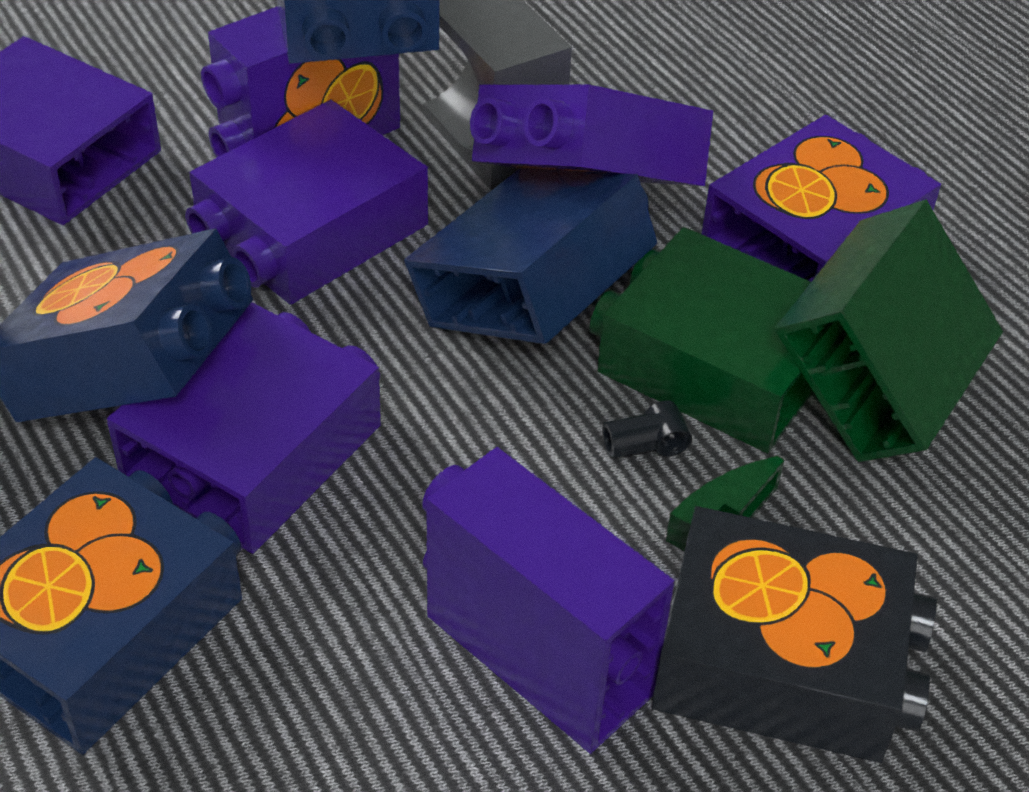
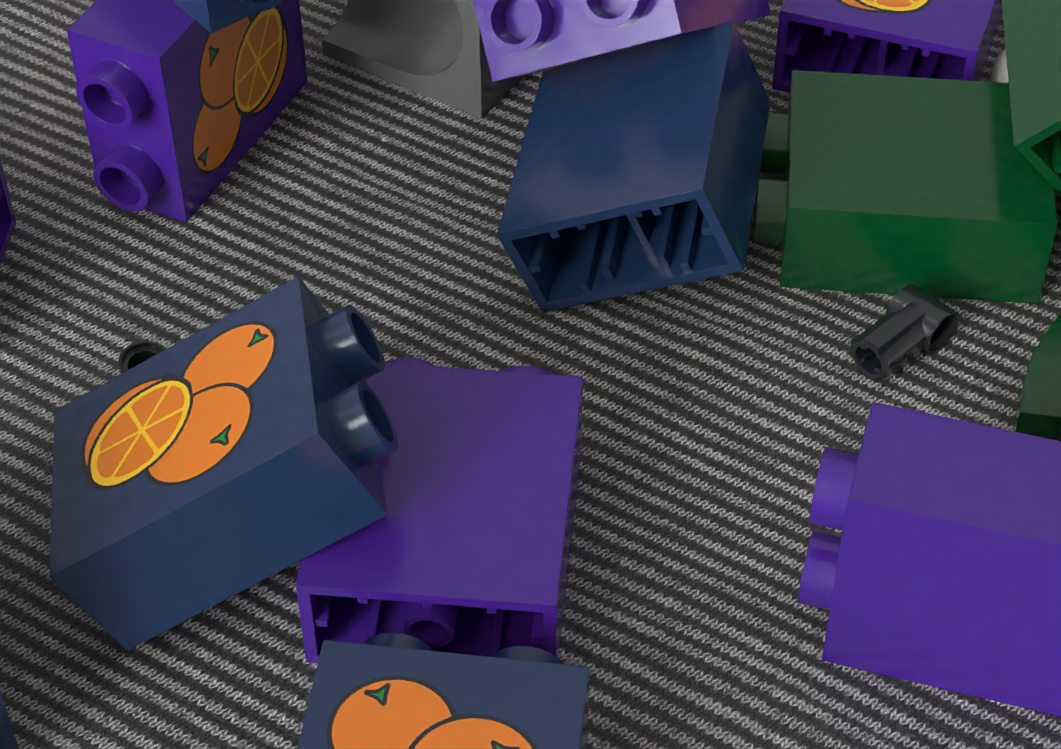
camera: 25 degrees left, 0 degrees up
dark purple brick [185,100,428,305] -> none

